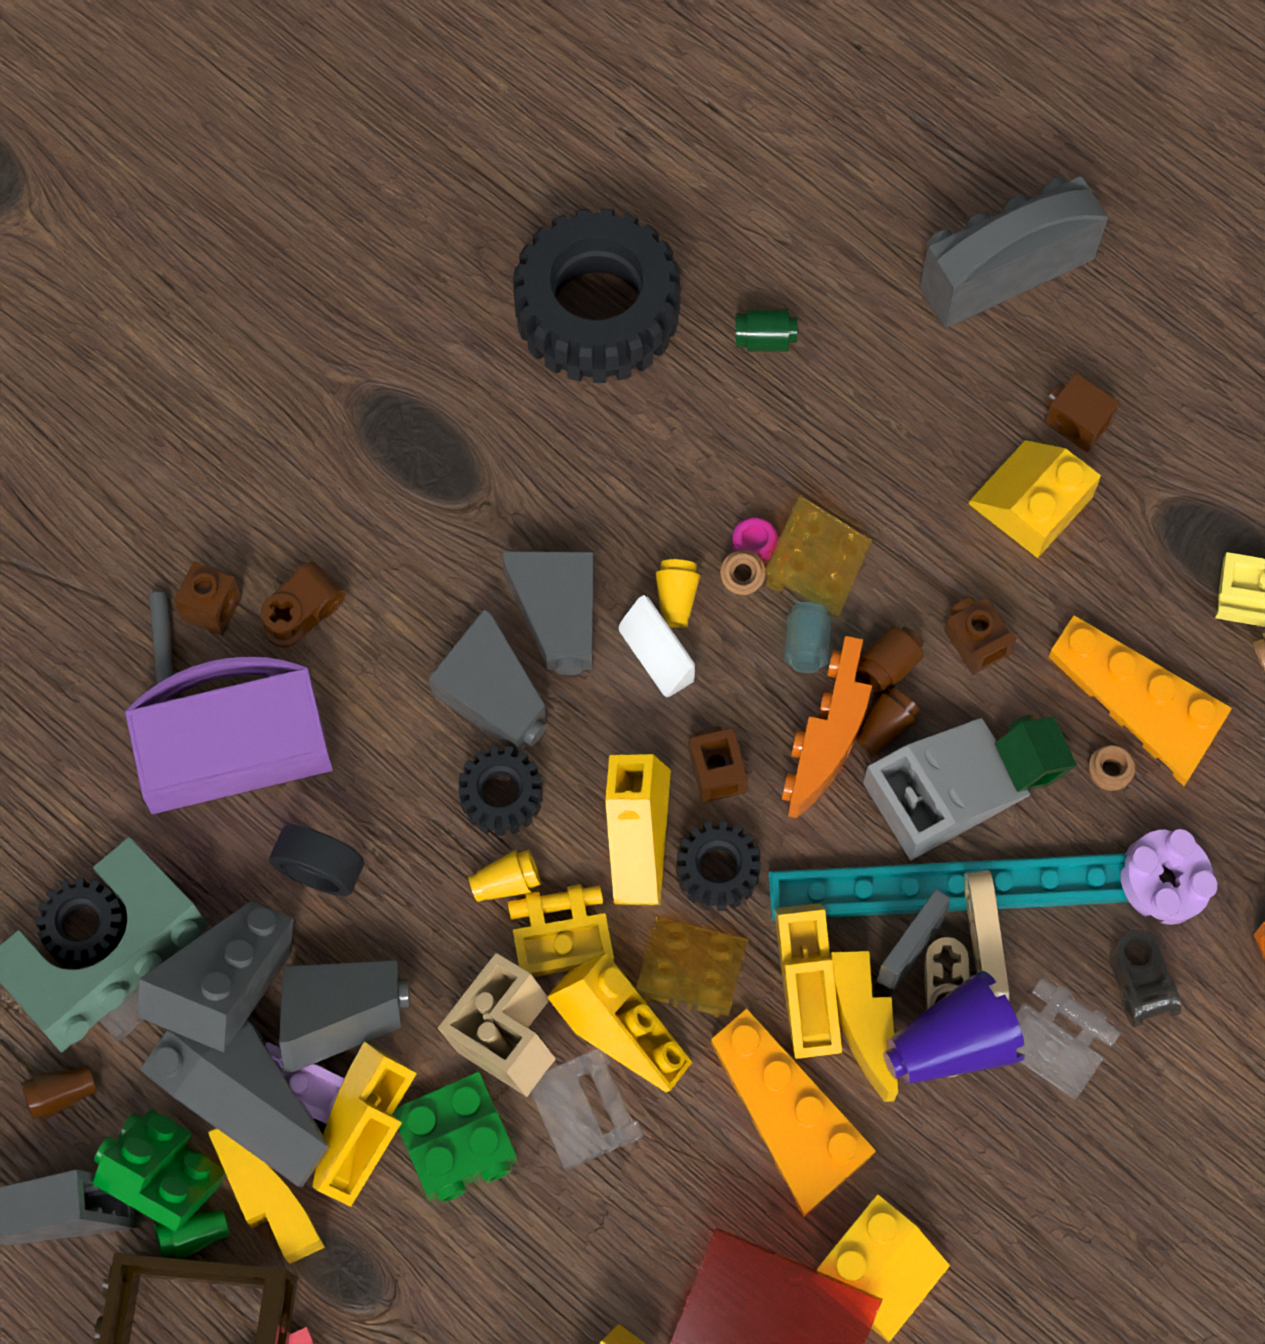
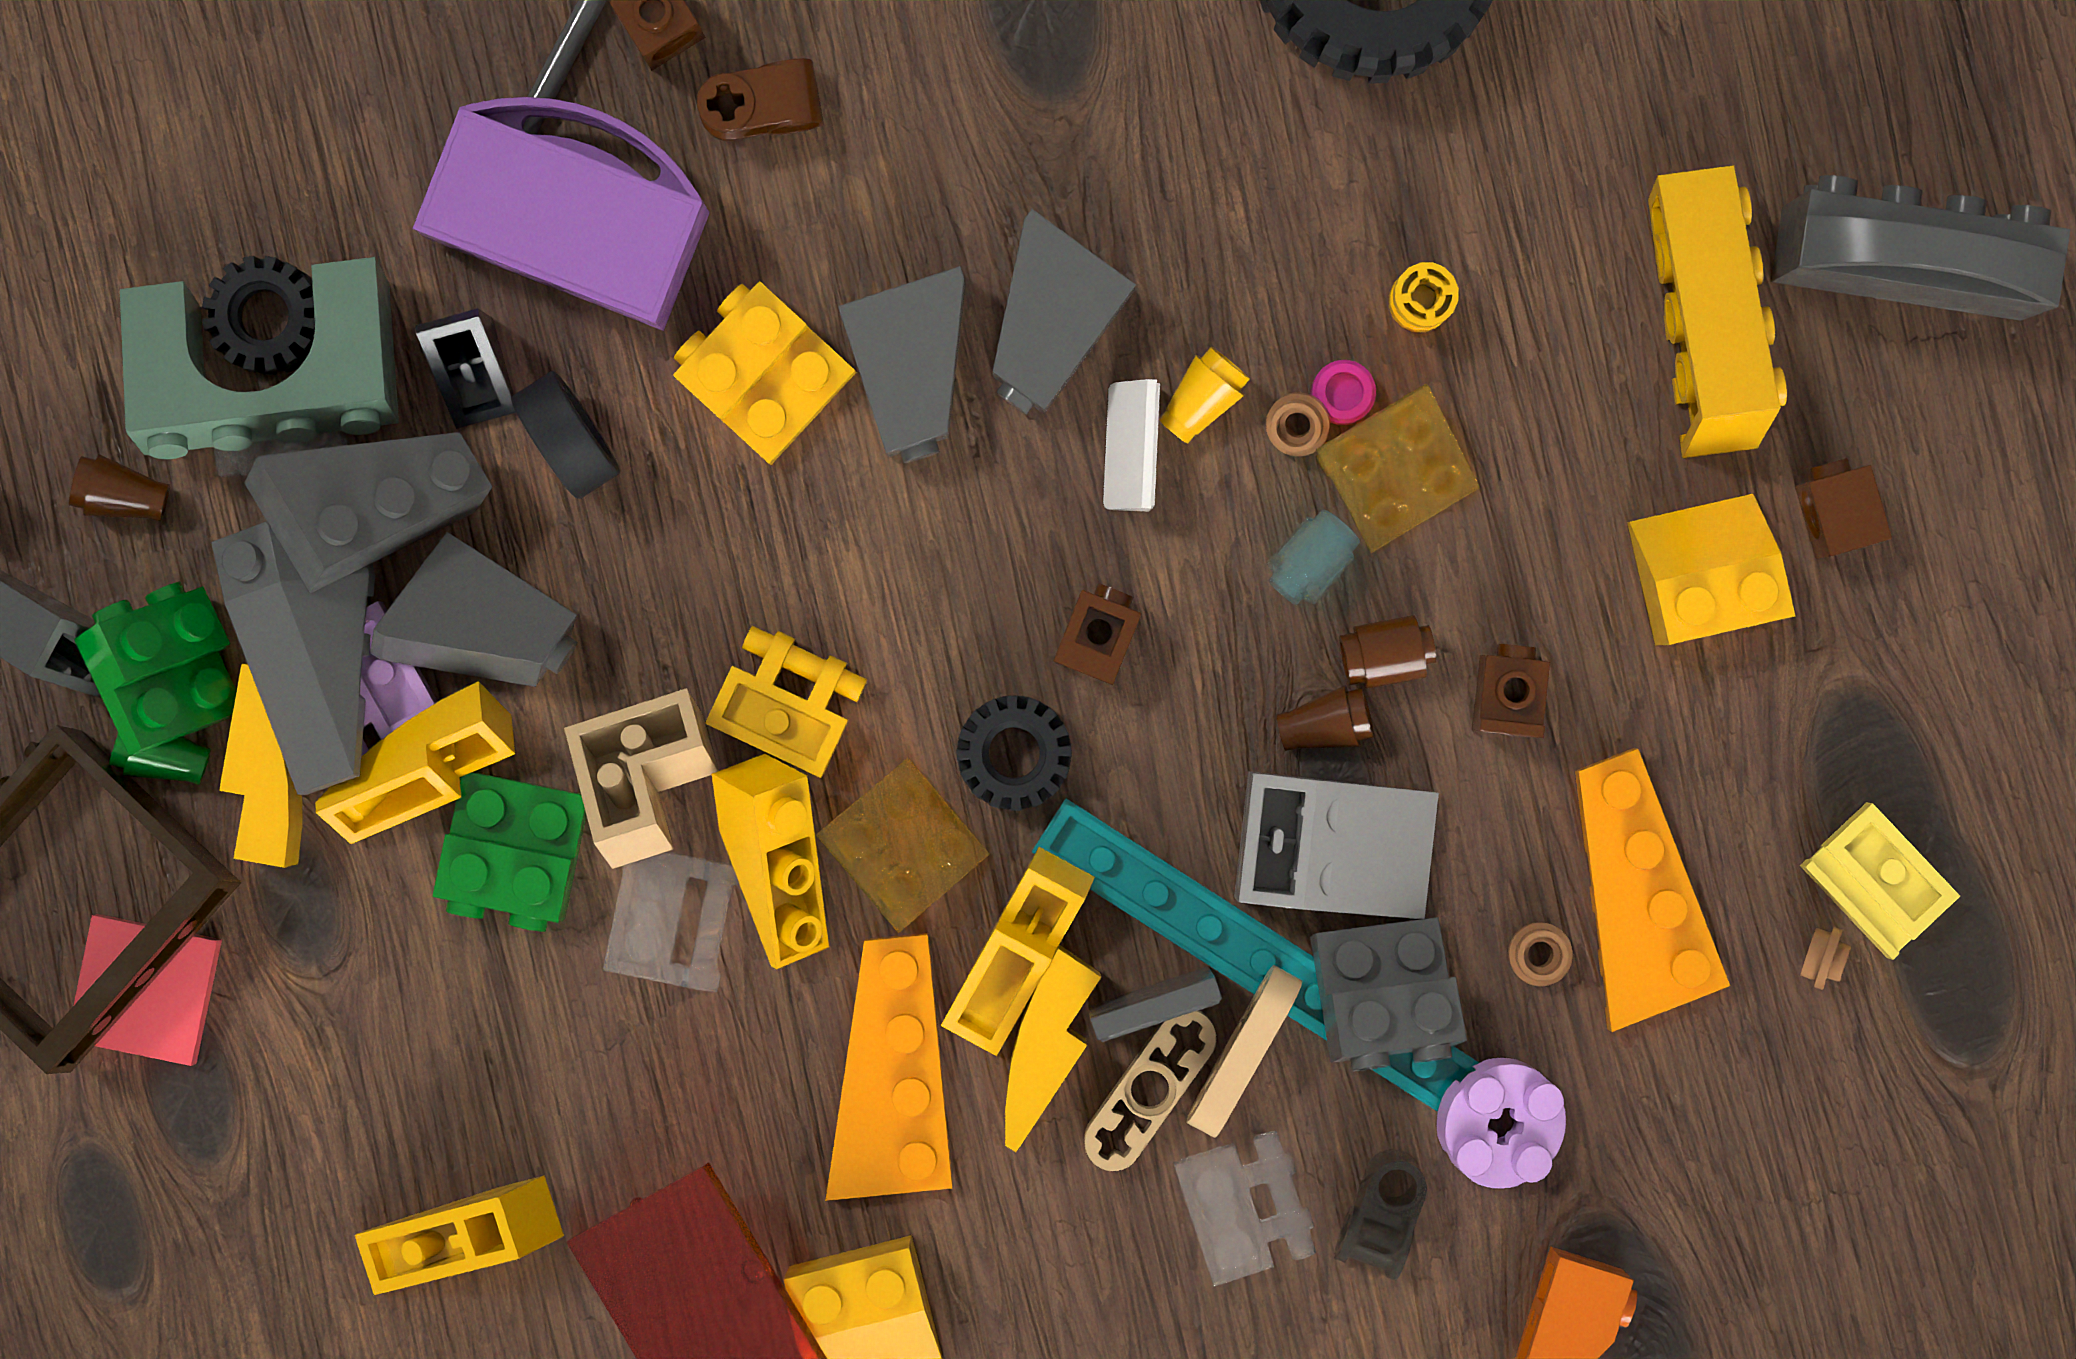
camera: 40 degrees right, 20 degrees up
black tyre [458,746,543,836] -> none
yellow cone [468,849,541,902] -> none
yellow slope [605,754,671,905] -> none
dark green brick [735,308,798,352] -> none
orange slope [782,636,872,818] -> none
dark purple cone [883,971,1025,1084] -> none
dark green brick [994,715,1077,792] -> none
none -> black slope [415,308,516,429]
none -> yellow plate [673,281,857,465]
none -> dark grey plate [1310,917,1467,1072]
none -> yellow wheel [1389,262,1459,332]
none -> yellow wedge [1648,165,1787,458]

